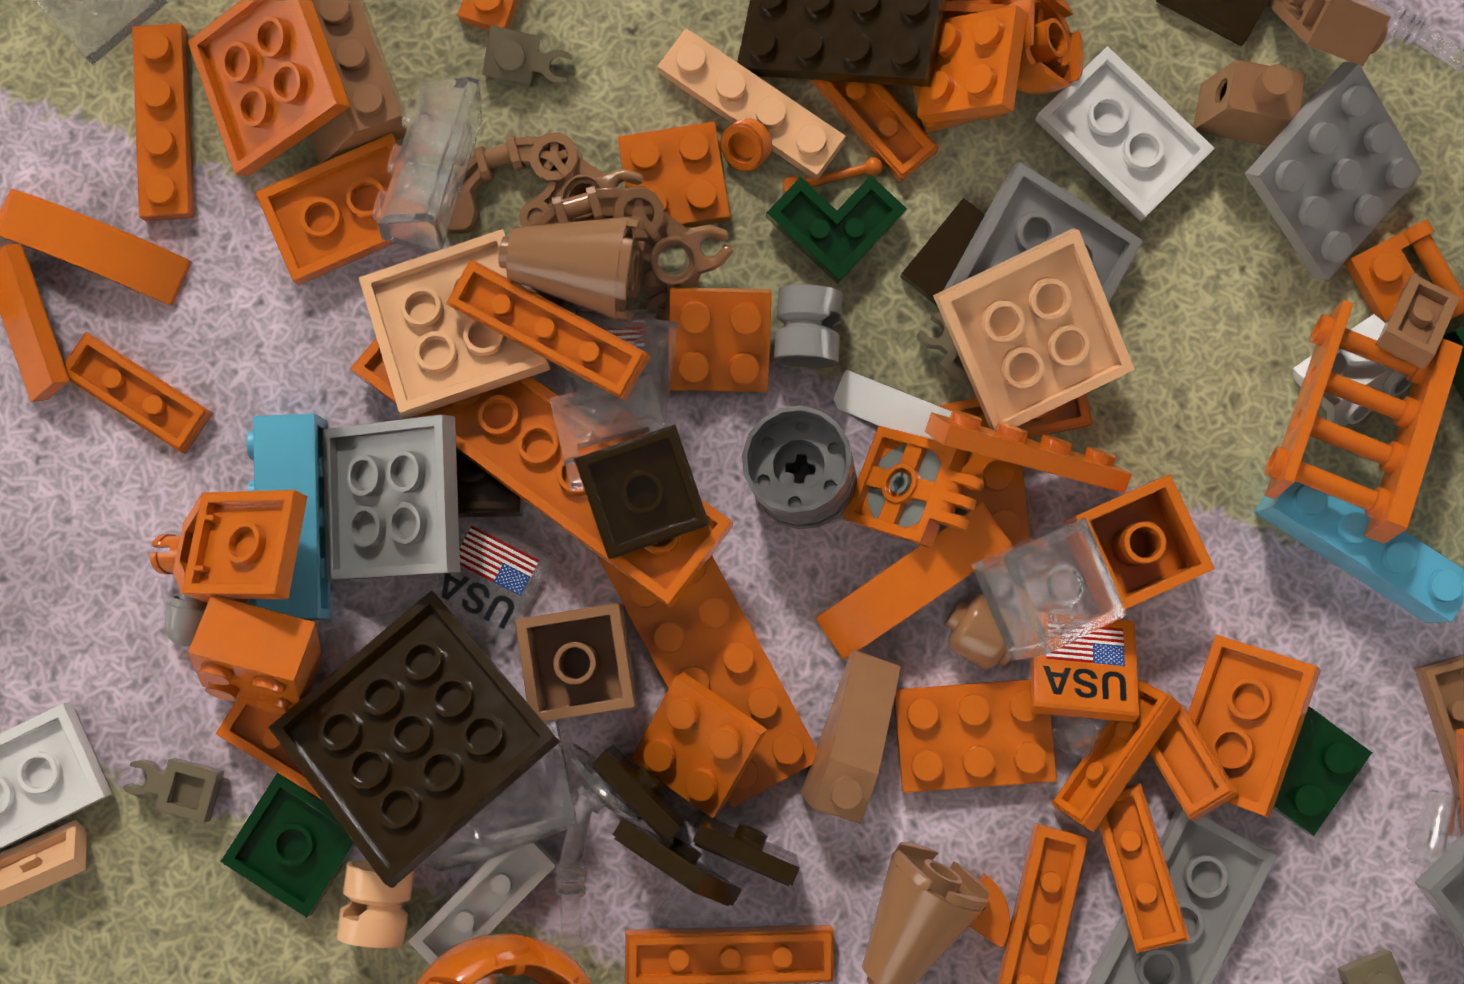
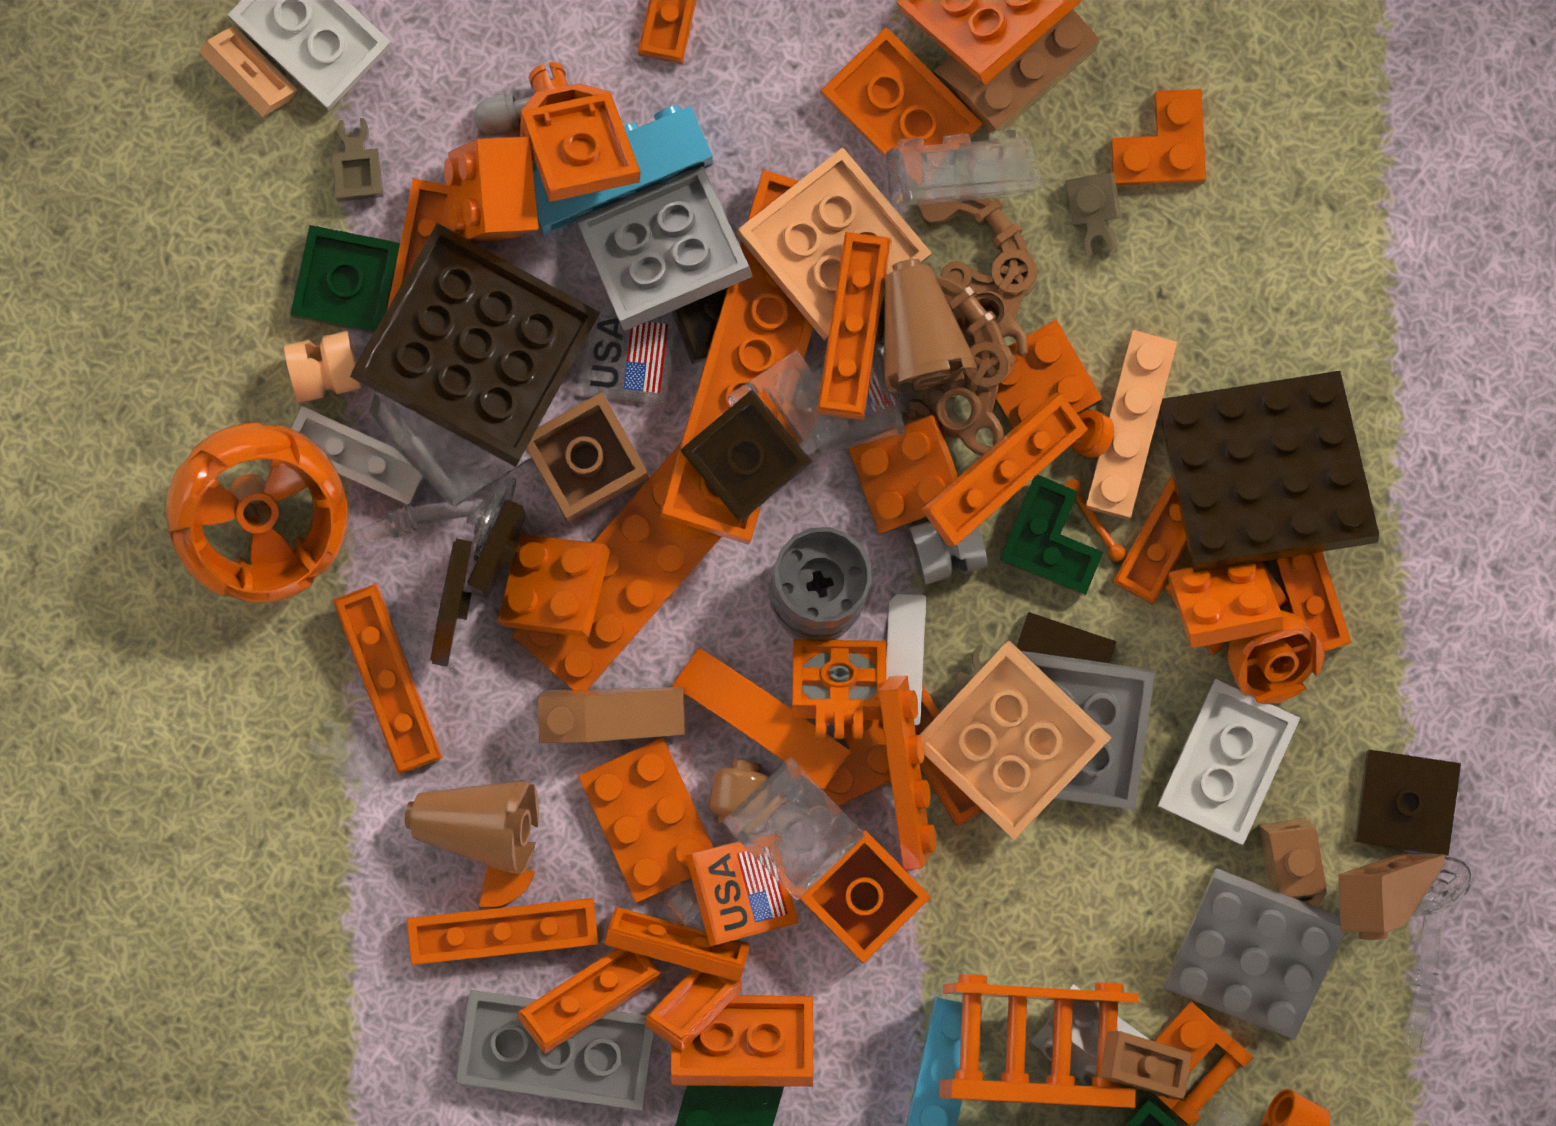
camera: 60 degrees right, 0 degrees up
dark brown plate [693,814,800,887] -> none
none -> orange plate [921,393,1088,546]

